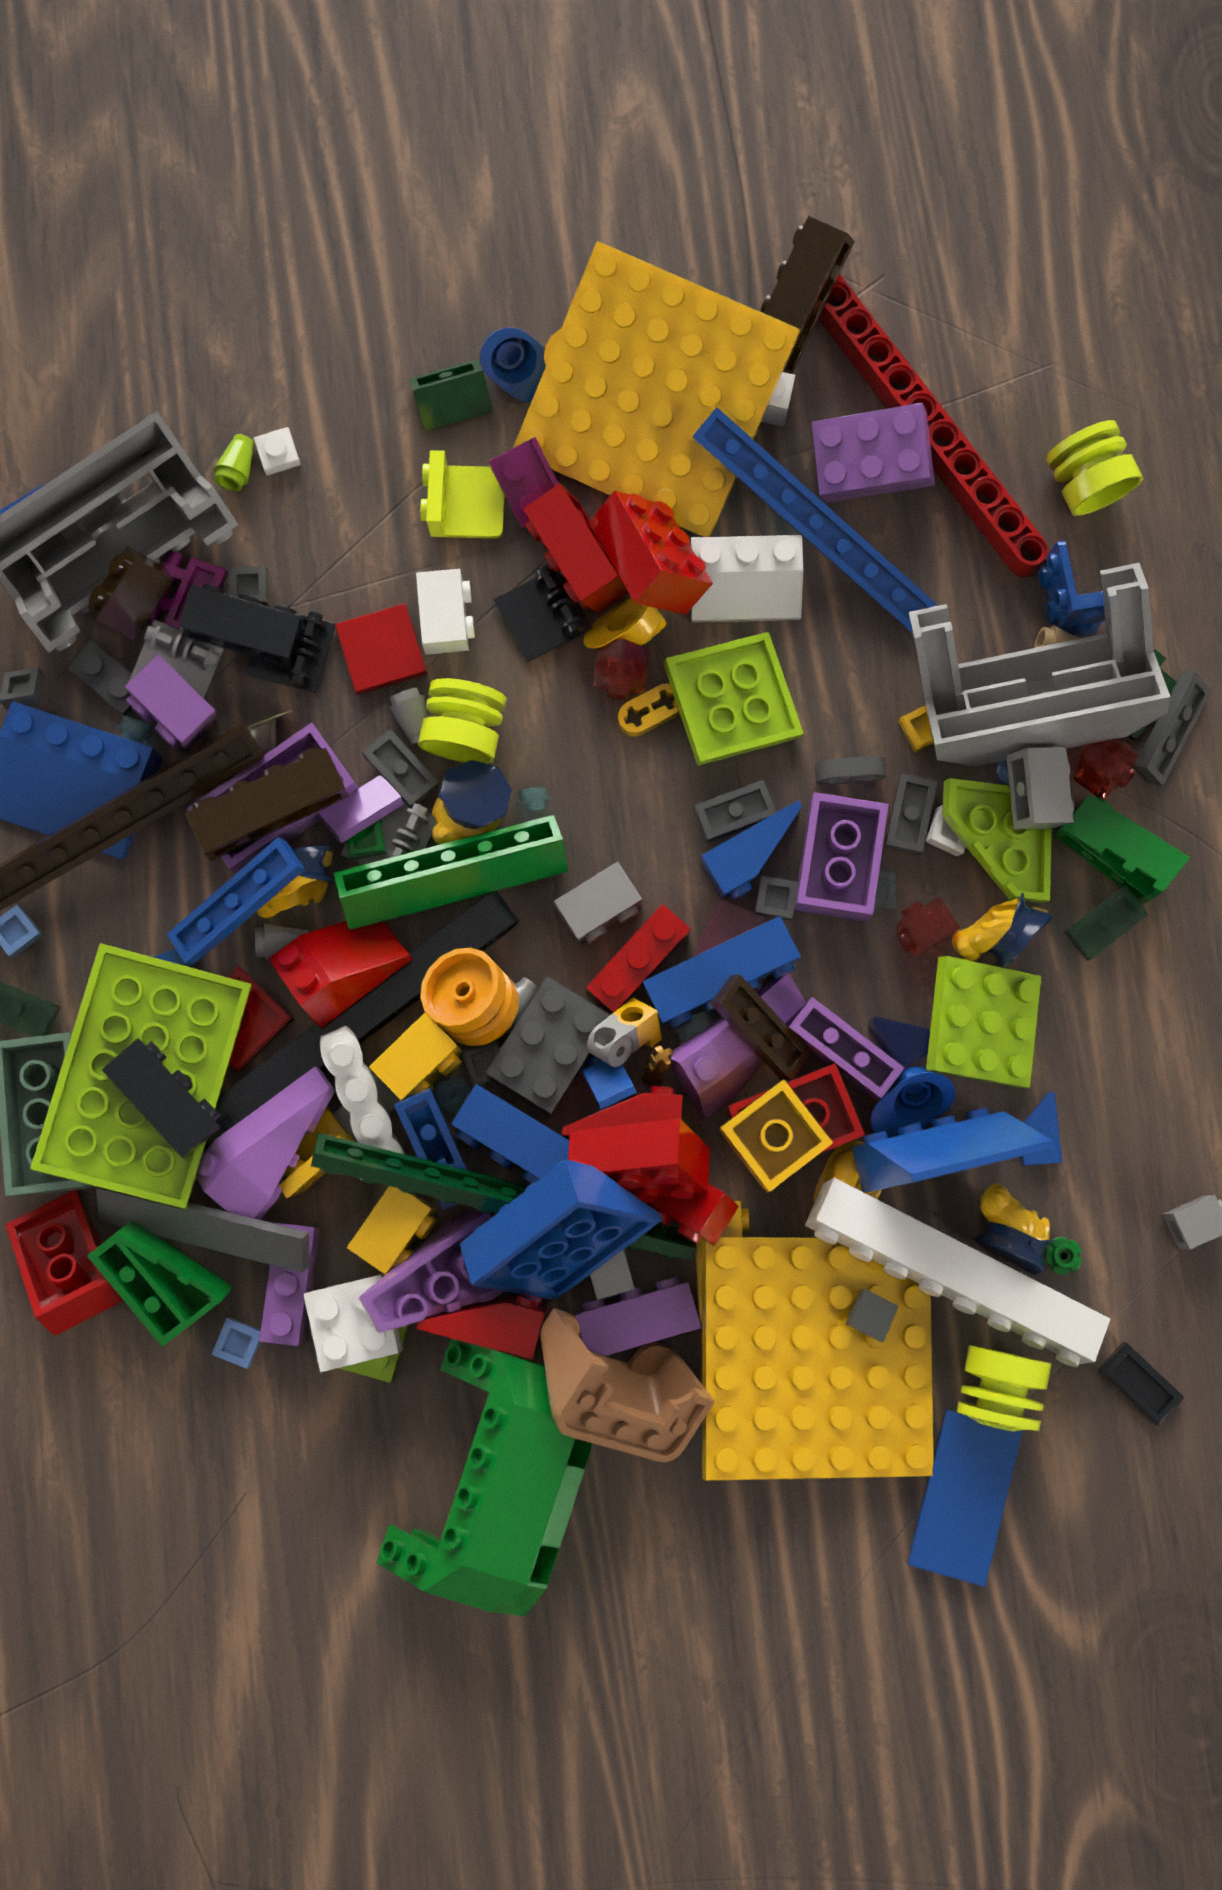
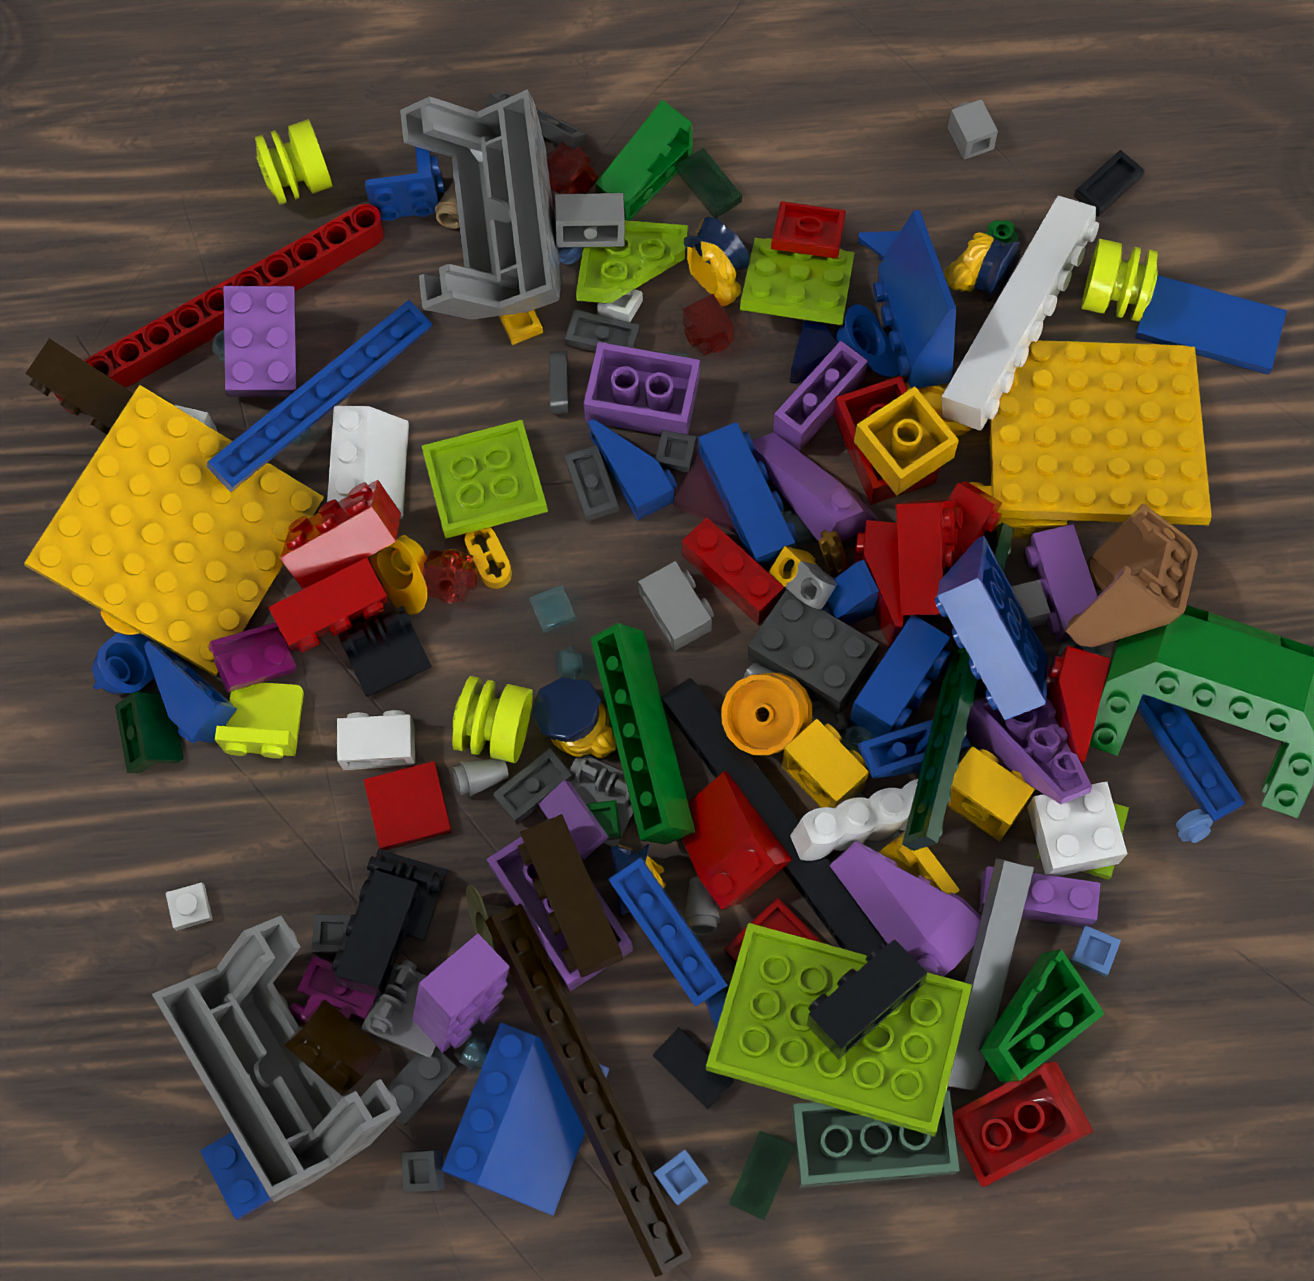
camera: 85 degrees left, 10 degrees down
lime cone [213,434,255,492] -> none
dark brown plate [710,974,811,1081] -> none
dark grey tile [845,1289,899,1342] -> none
none -> blue slope [144,641,237,743]
none -> clear light blue plate [529,585,576,633]
none -> black tile [652,1027,734,1110]
none -> red tile [771,201,846,259]
none -> blue plate [1137,694,1245,823]
none -> medium blue plate [1176,809,1213,843]

